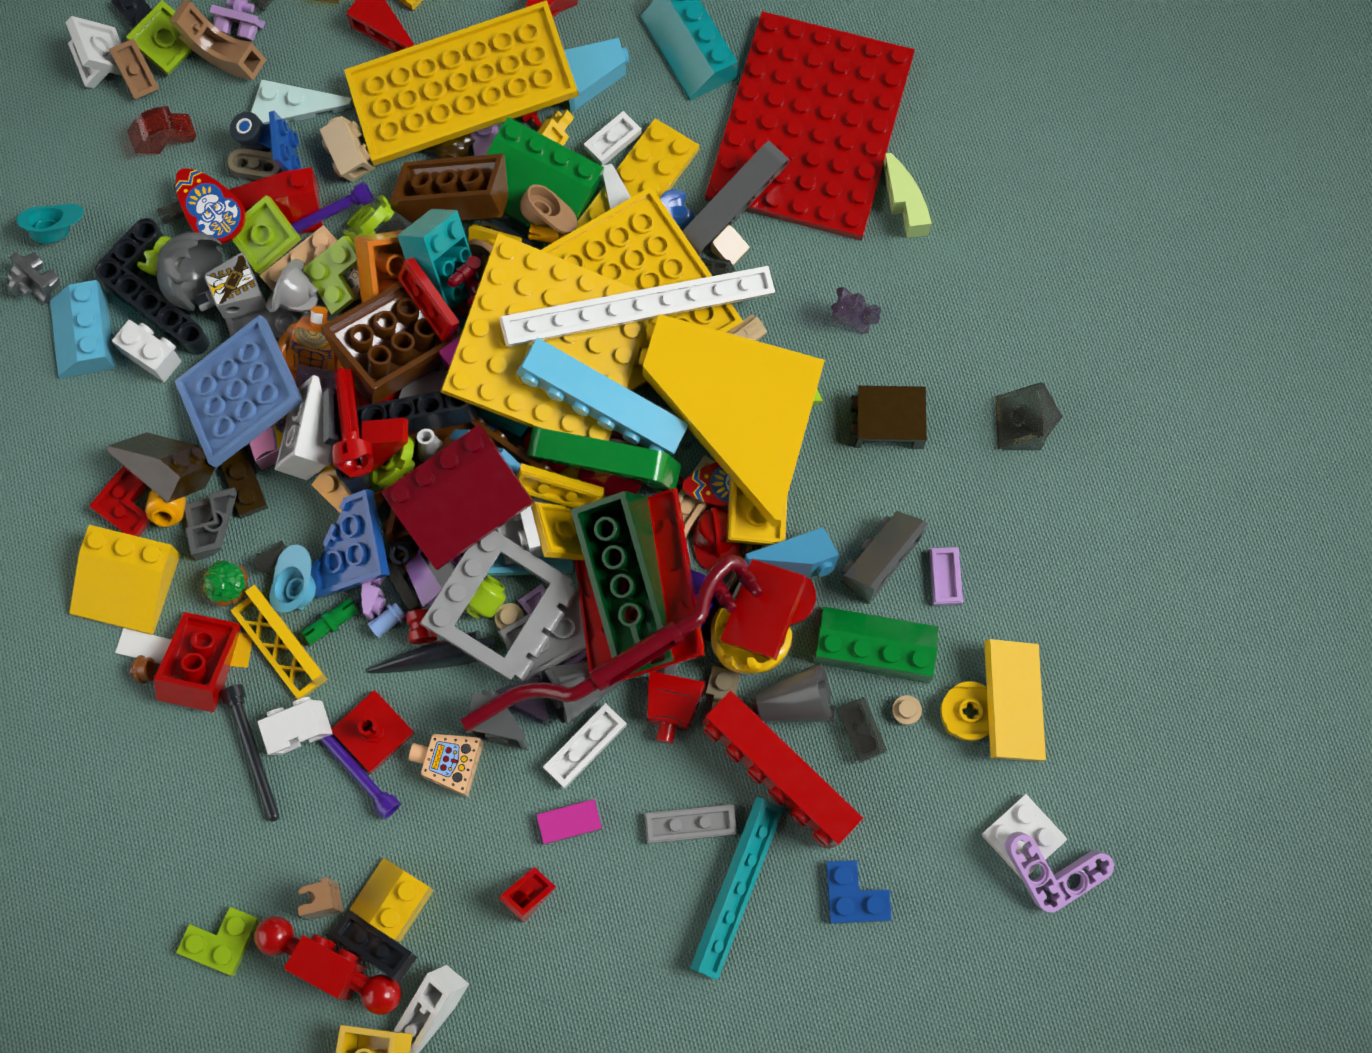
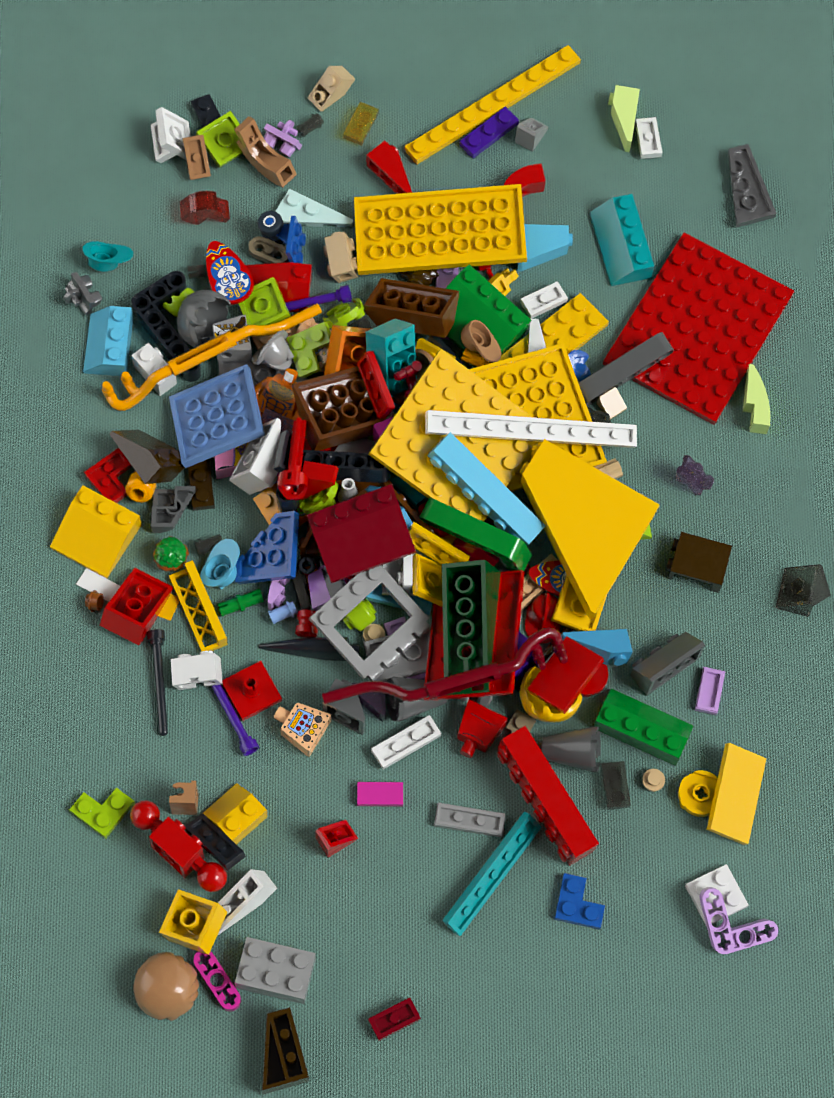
camera: 10 degrees right, 5 degrees down
none -> light orange piece [102,303,322,411]

